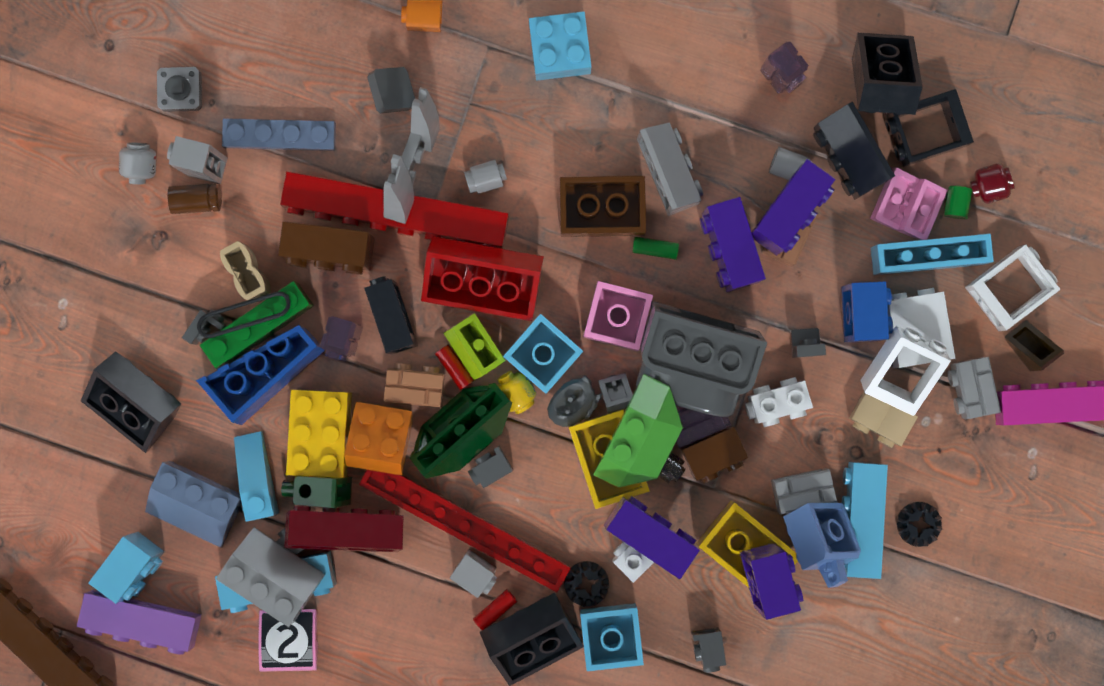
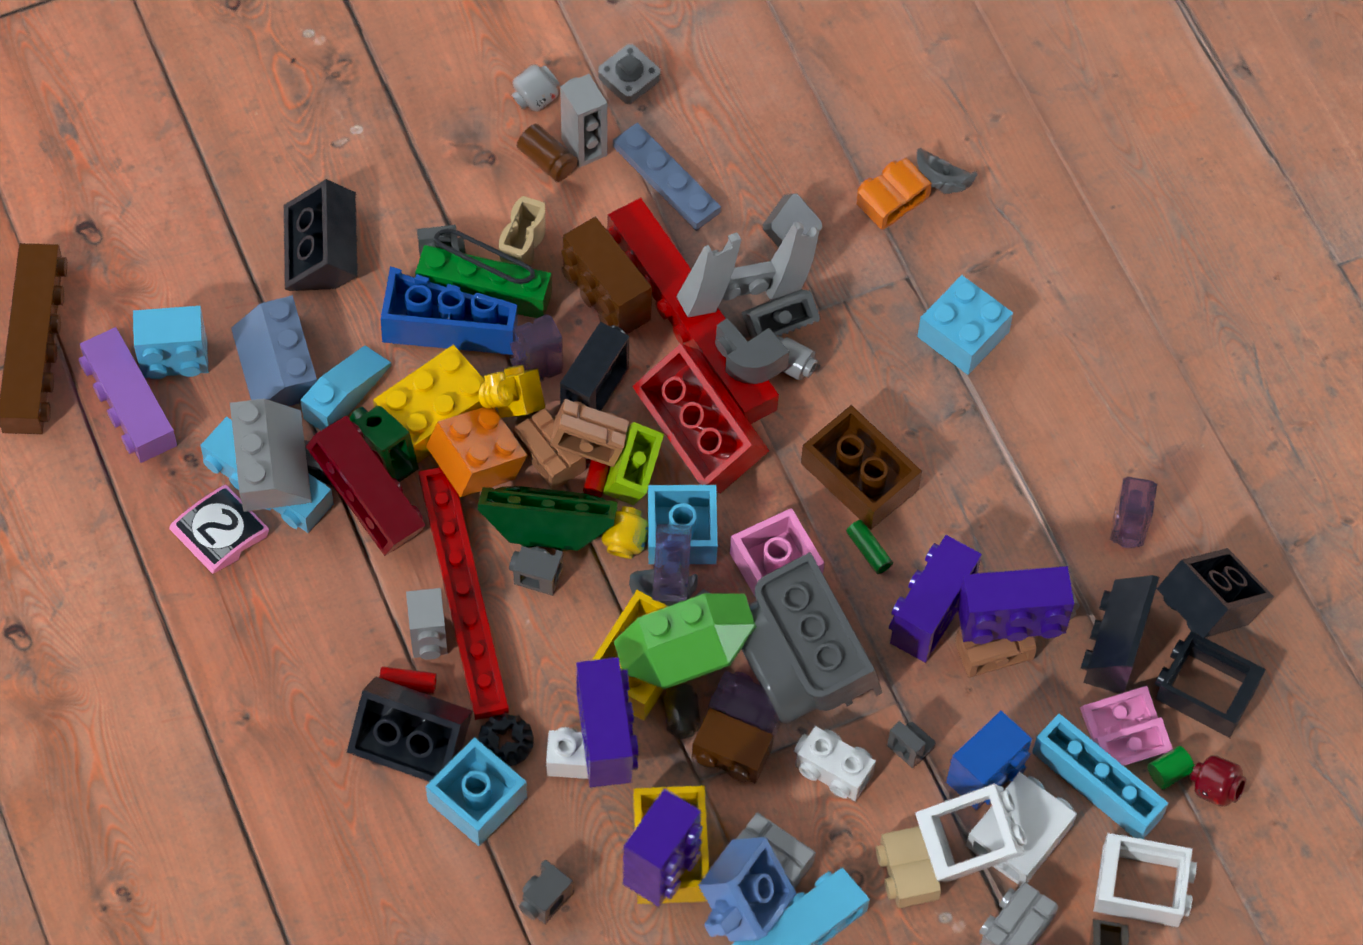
camera: 45 degrees right, 25 degrees down
light grey slope [637,122,703,216] -> none
none -> yellow brick [479,365,546,418]
none -> nougat brick [550,399,629,467]
none -> clear purple brick [652,524,692,602]
none -> dark grey brick [715,318,789,384]
none -> dark grey brick [742,289,820,339]

